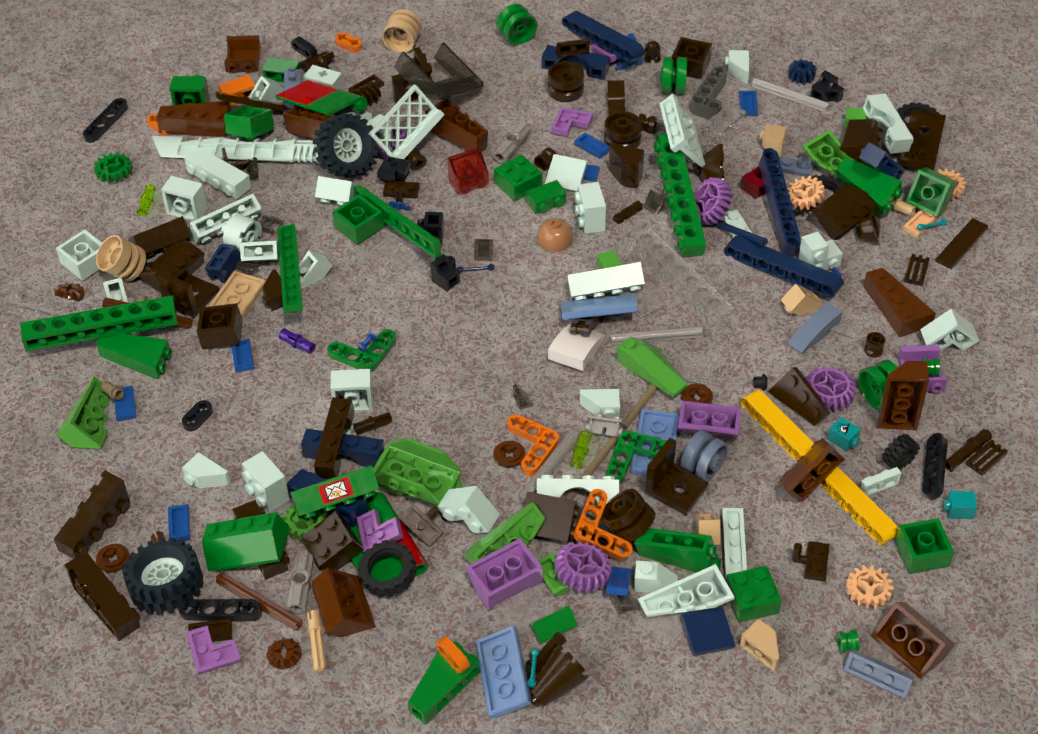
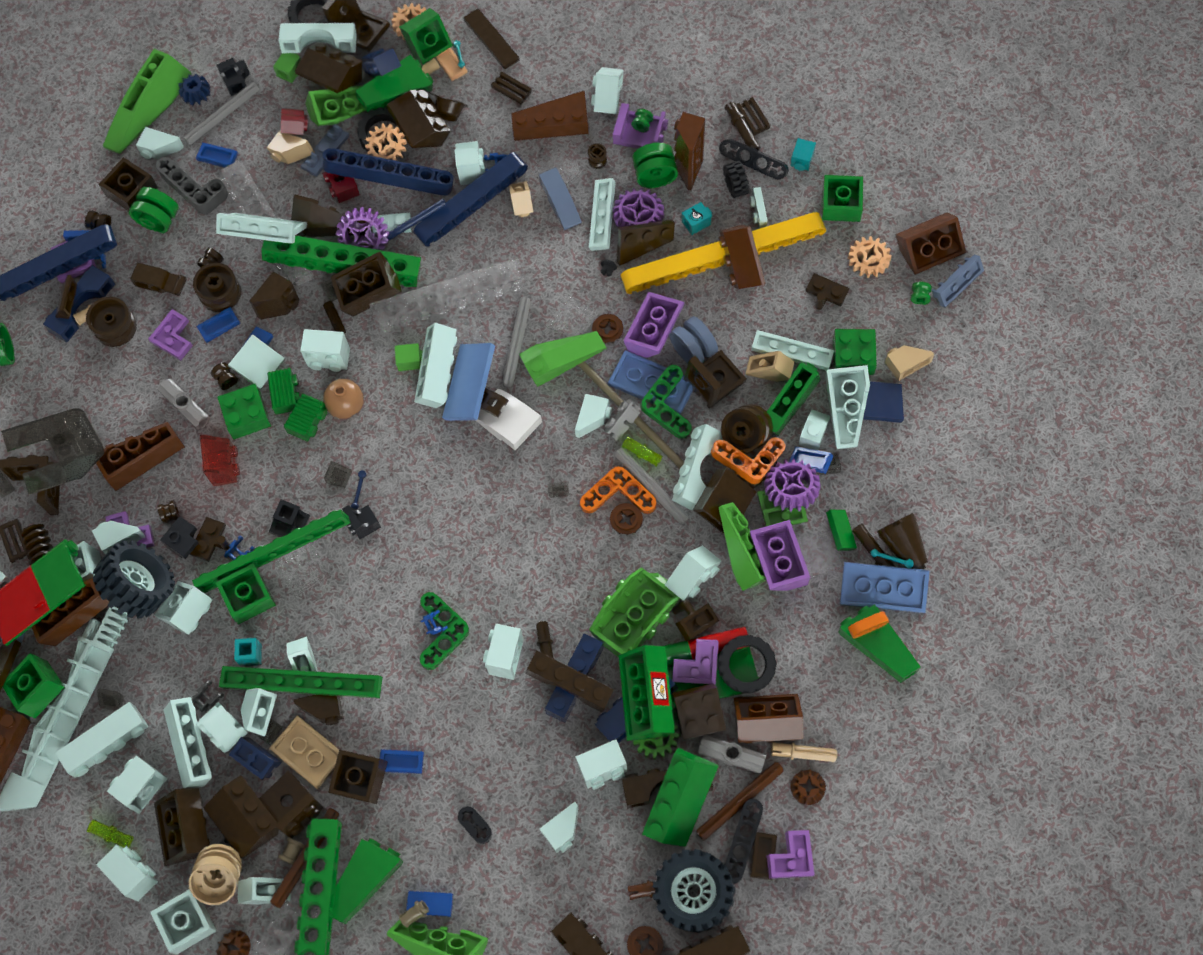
camera: 70 degrees left, 20 degrees up
green gear [94,152,133,183] -> none
blue tile [168,504,191,542] -> none
dark brown bracket [221,147,250,170] -> none
dark purple pin [278,328,316,354] -> none
light aqua fence [368,85,444,159] -> none
none -> light aqua brick [96,845,158,901]
none -> bright green wedge [103,49,191,154]
none -> teal brick [234,638,262,666]
none -> dark red brick [280,108,308,135]
none -> green brick [284,393,327,442]
none -> dark brown slope [331,251,402,317]
none -> light aqua plate [589,178,616,251]

